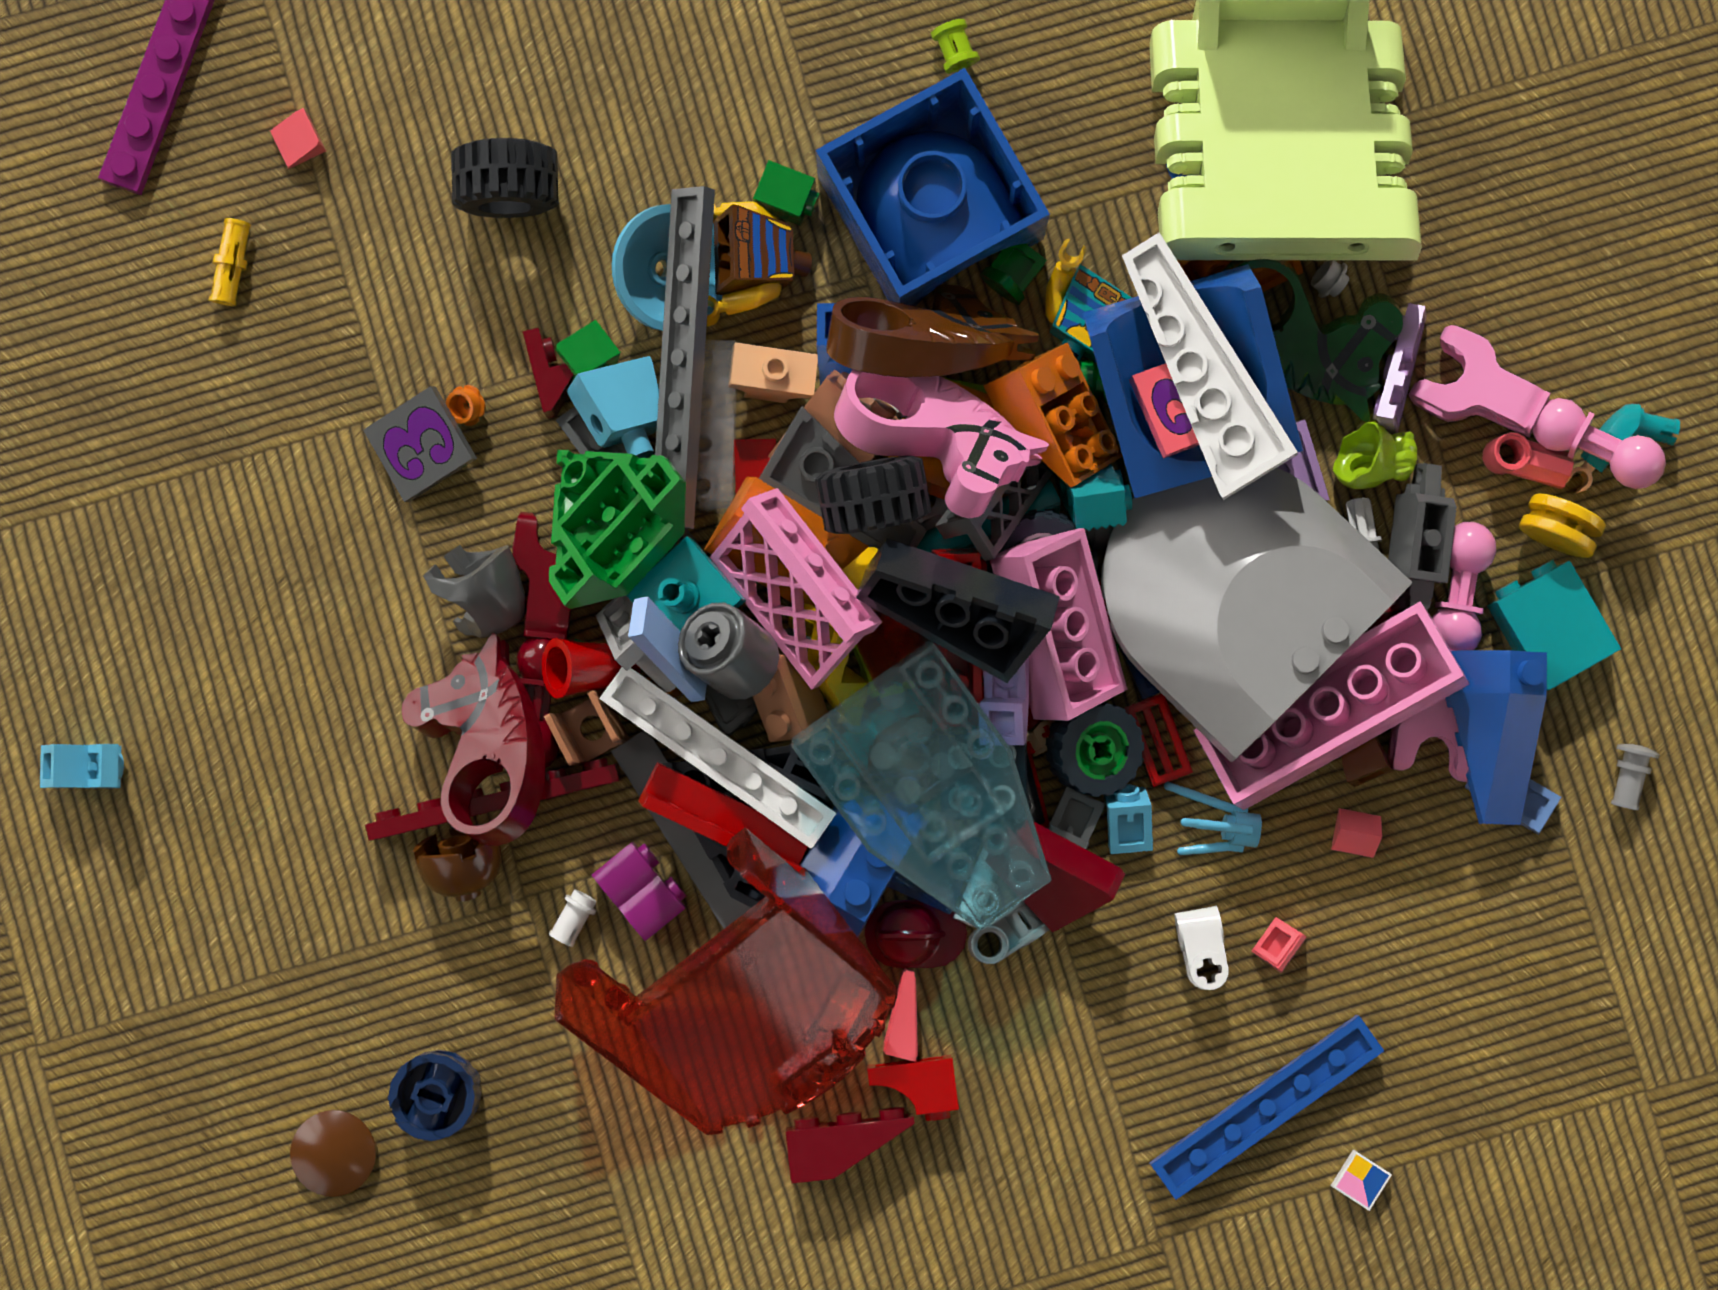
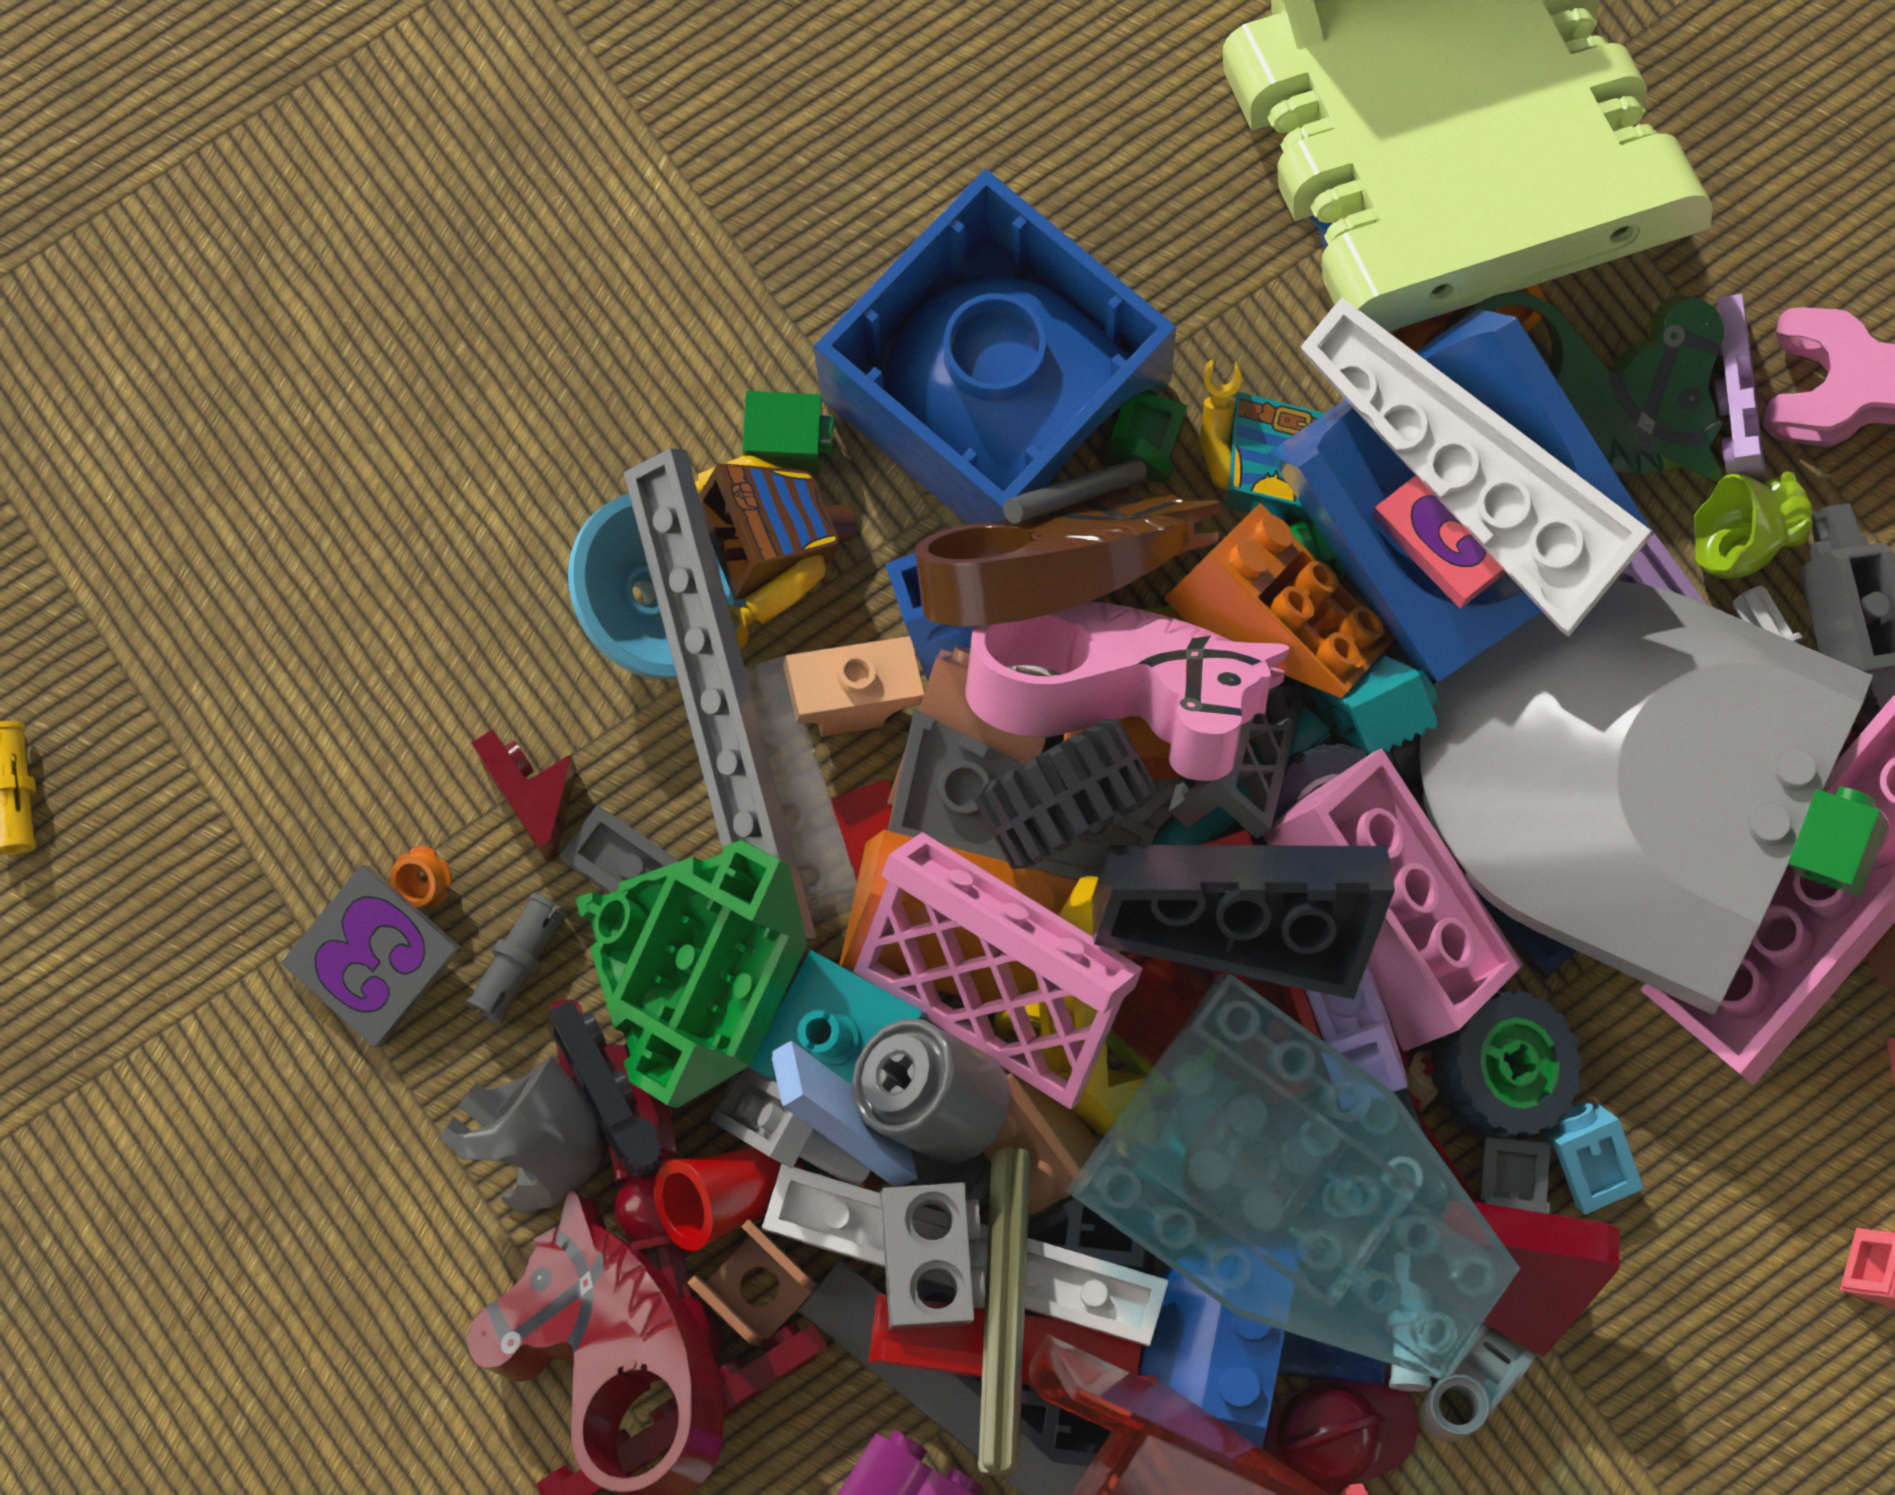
camera: 15 degrees left, 10 degrees down
coral slope [270,108,326,169] -> none
black tyre [451,138,559,218] -> none
green panel [556,320,621,382] -> none
medium azure torso [567,356,659,458] -> none
lime bush [931,19,980,74] -> none
red tile [1123,694,1193,787] -> none
medium azure plant [1164,782,1262,855] -> none
white piece [1174,906,1228,990] -> none
white plate [1311,260,1349,298] -> none
none -> dark grey pin [466,893,567,1024]
none -> black hinge [548,999,663,1179]
none -> light grey brick [880,1183,985,1330]
none -> olive axle [978,1147,1030,1477]
none -> dark grey bar [1003,458,1147,524]
none -> green brick [1788,786,1889,897]

